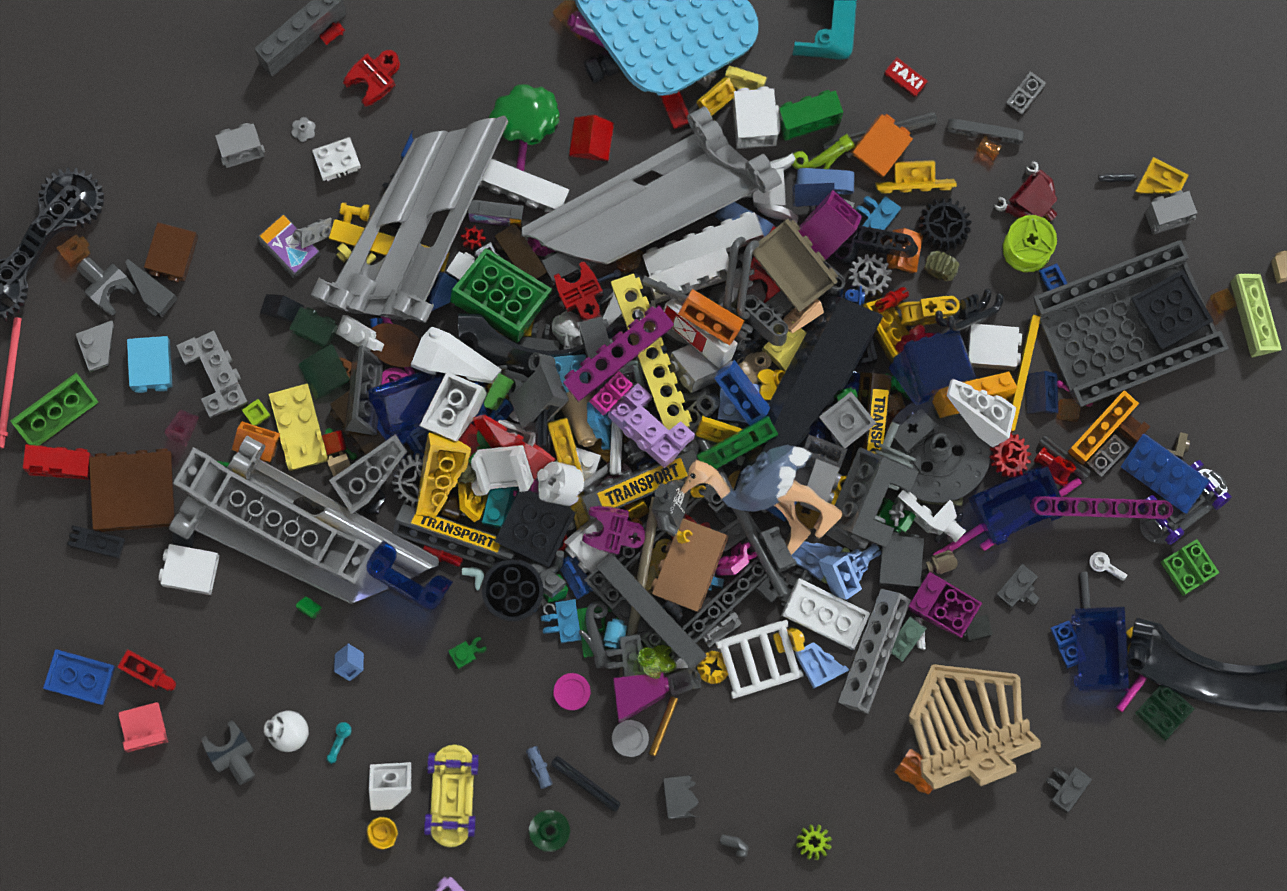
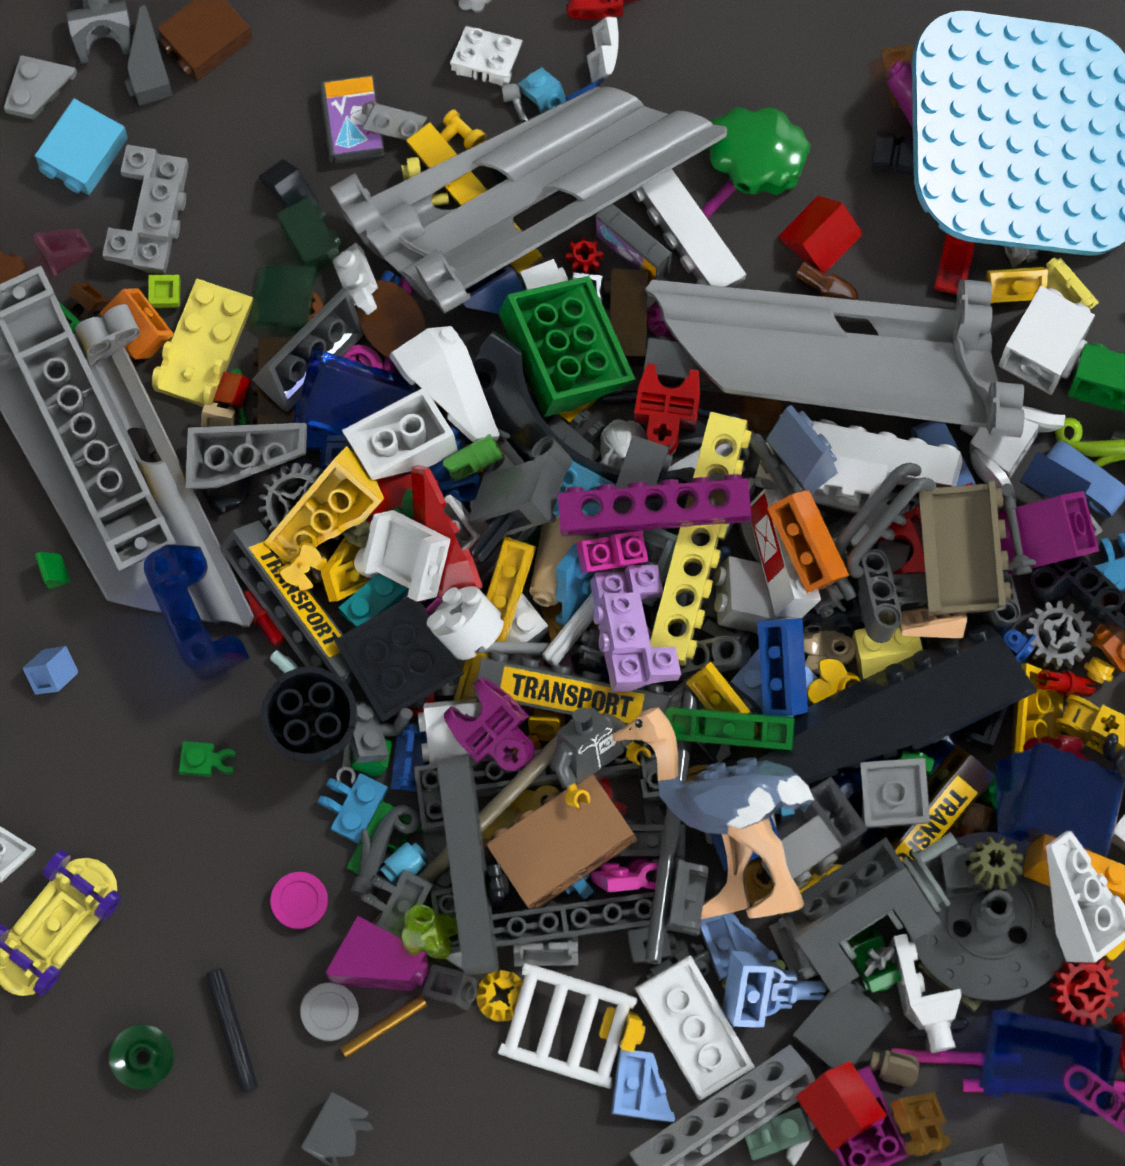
camera: 40 degrees right, 5 degrees down
sand blue pin [526,746,553,789] -> none
none -> reddish brown tile [68,282,110,320]
none -> yellow piece [279,542,327,590]
none -> light grey hand [502,84,528,121]
none -> medium azure bracket [518,67,566,114]
none -> white slope [587,17,618,83]
none -> sand blue slope [766,405,838,493]
none -> reddish brown arm [795,261,858,300]
none -> red slope [796,1061,887,1152]
none -> pearl gold plate [890,1092,951,1157]
none -> olive gear [968,836,1023,891]
none -> dark grey piece [1001,483,1036,576]
none -> yellow plate [1084,657,1115,684]

